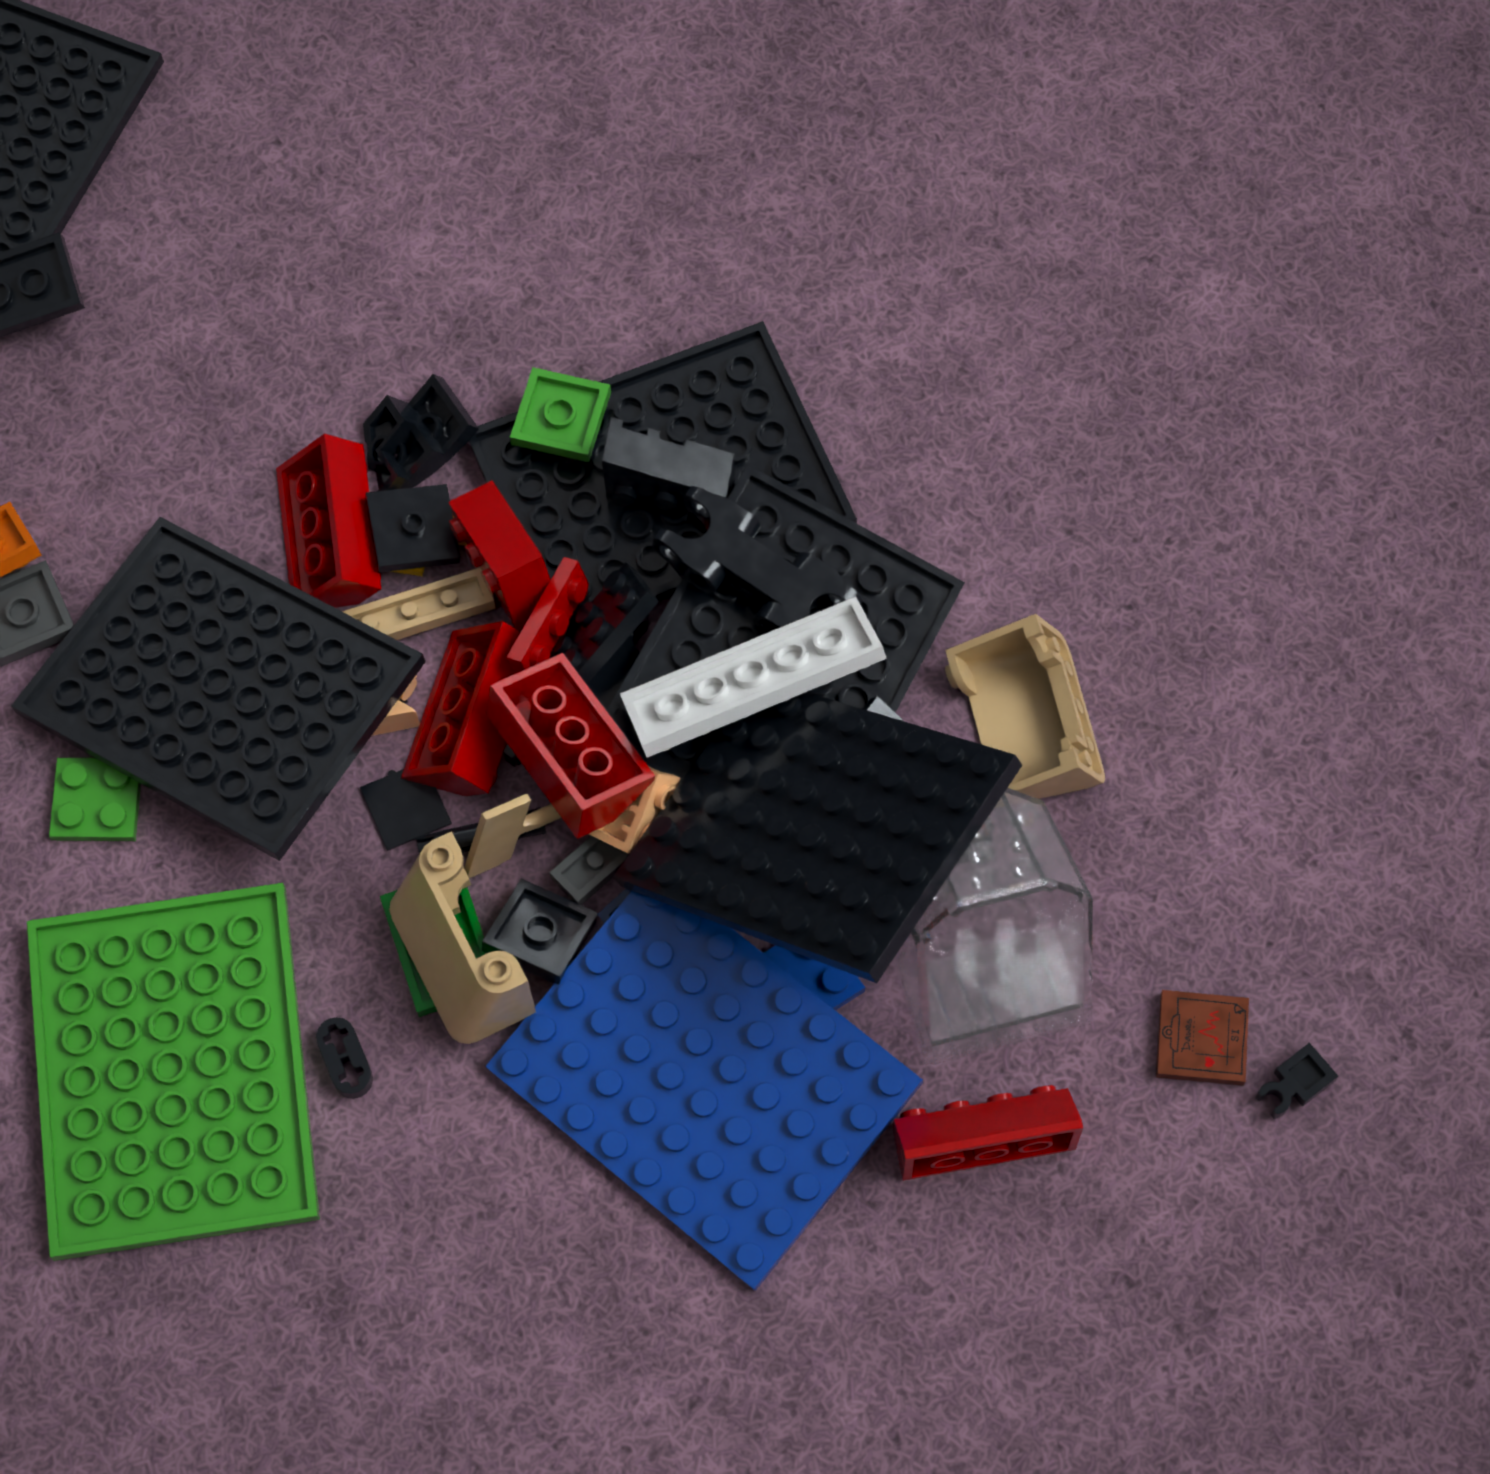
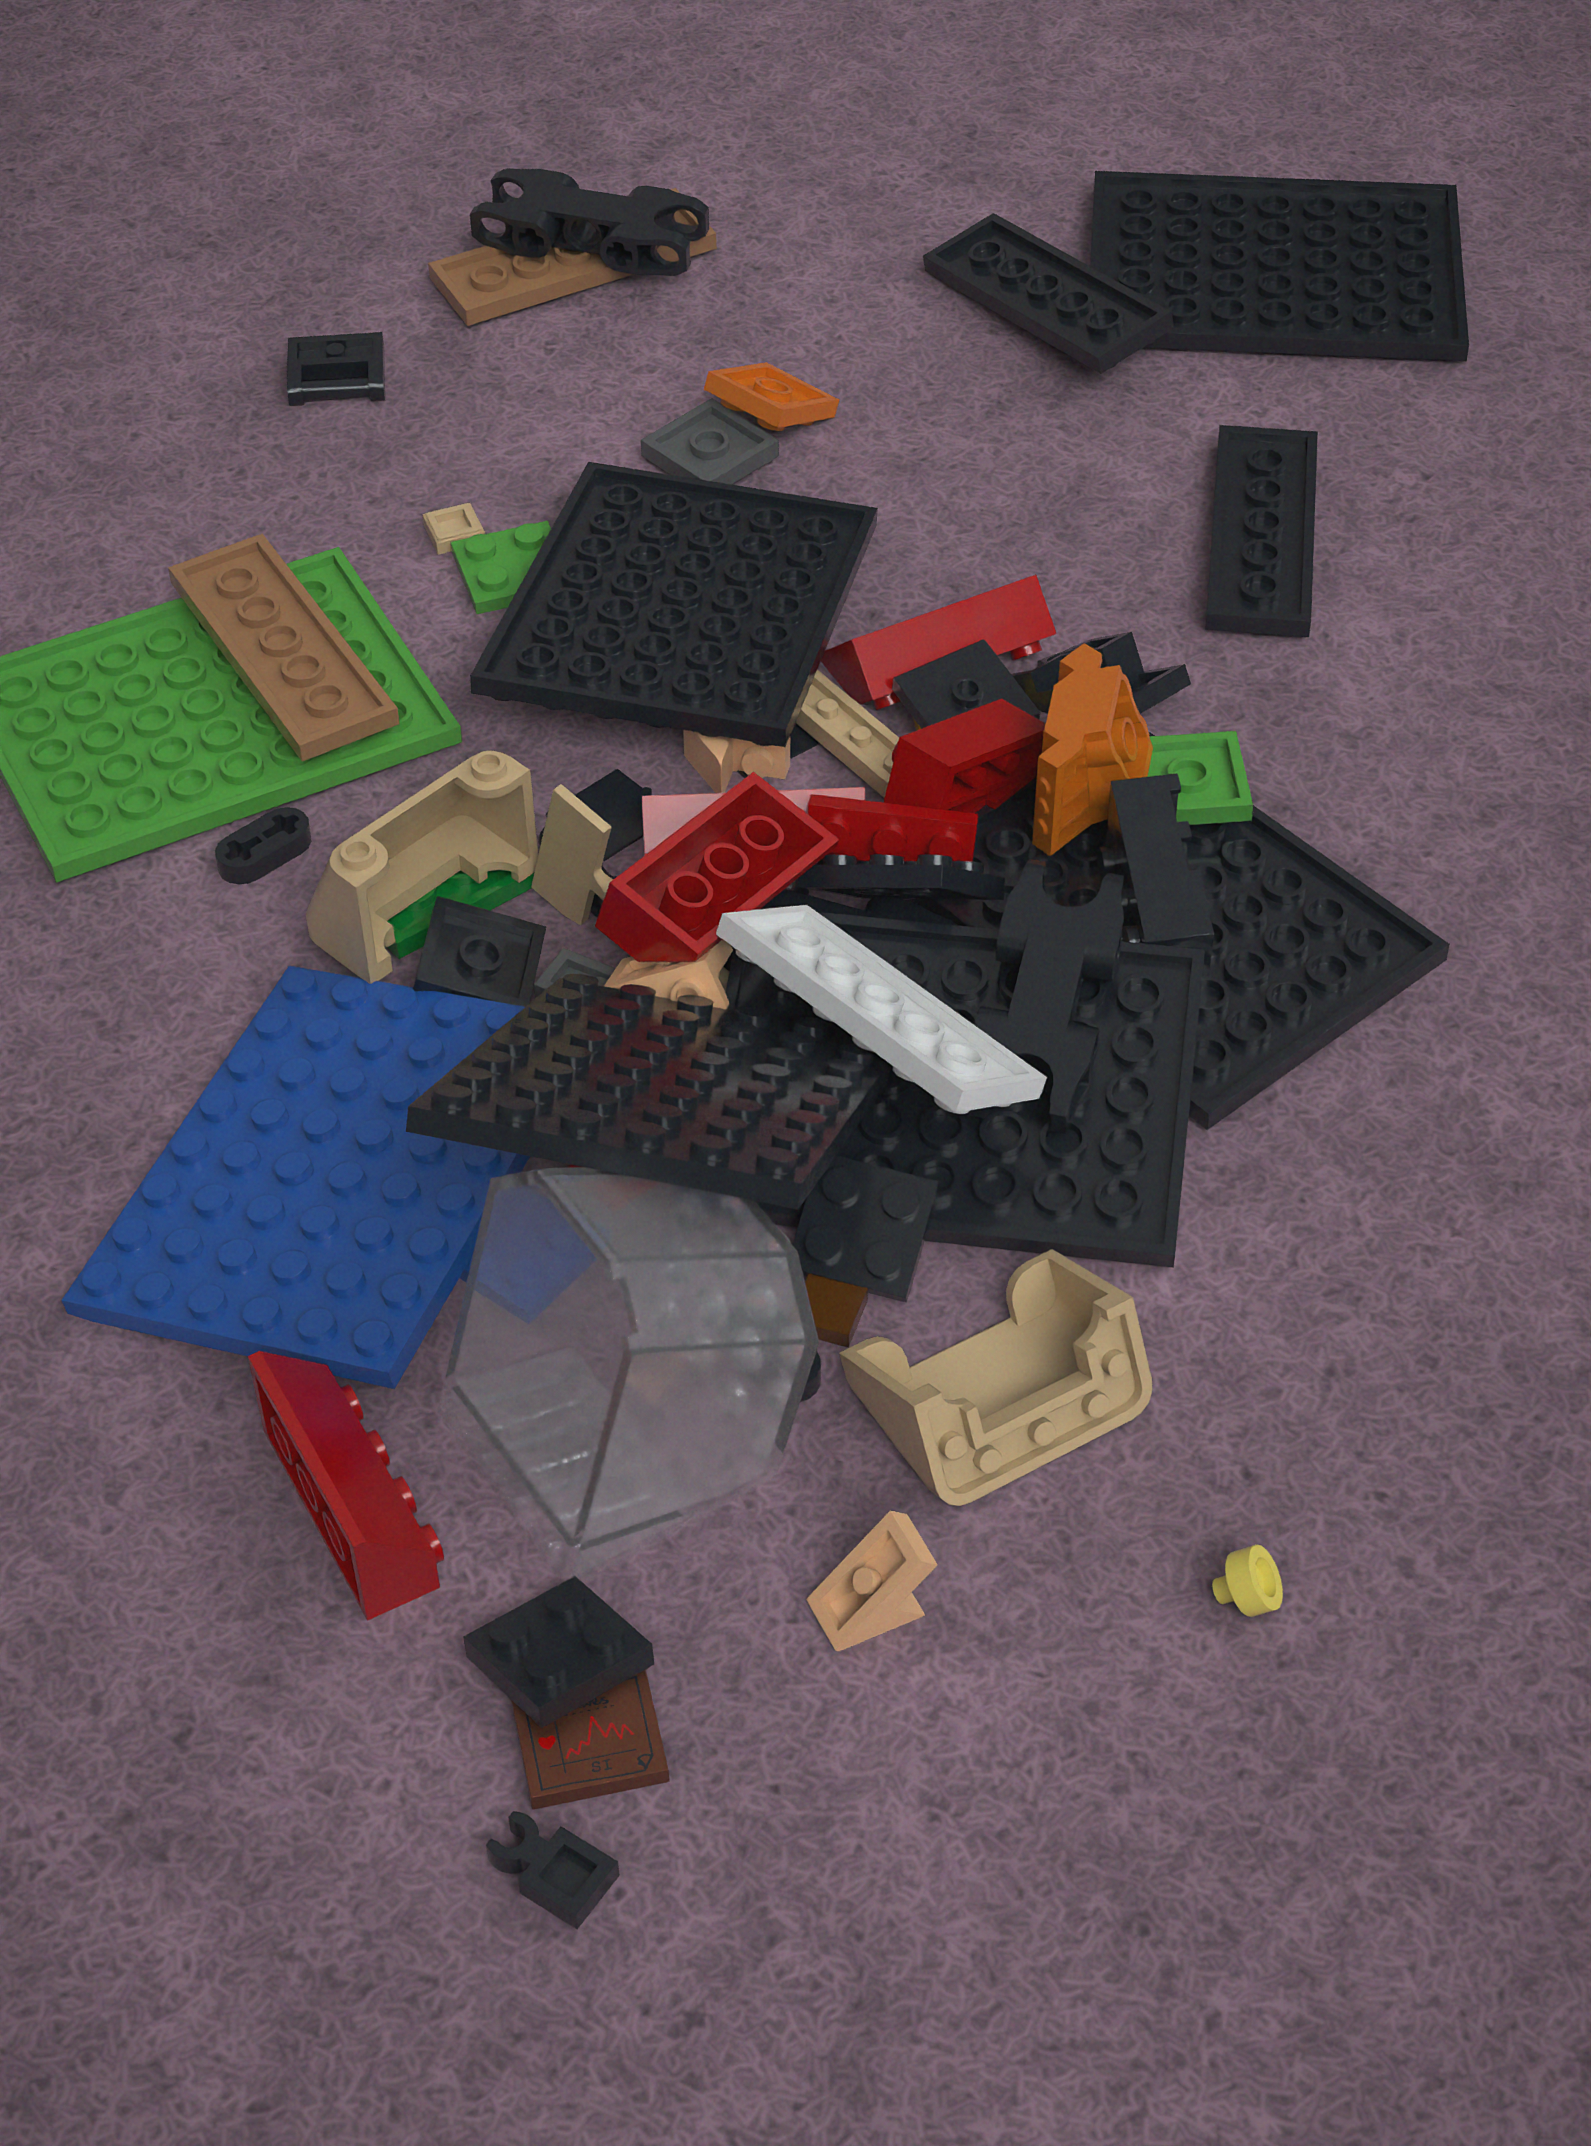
camera: 70 degrees right, 20 degrees down
none -> medium nougat plate [168,533,400,762]
none -> tan tile [422,503,485,555]
none -> black plate [463,1576,655,1728]
none -> light nougat slope [806,1510,938,1651]
none -> orange slope [1032,643,1153,856]
none -> black plate [1205,425,1318,637]
none -> light yellow tile [1212,1545,1283,1617]

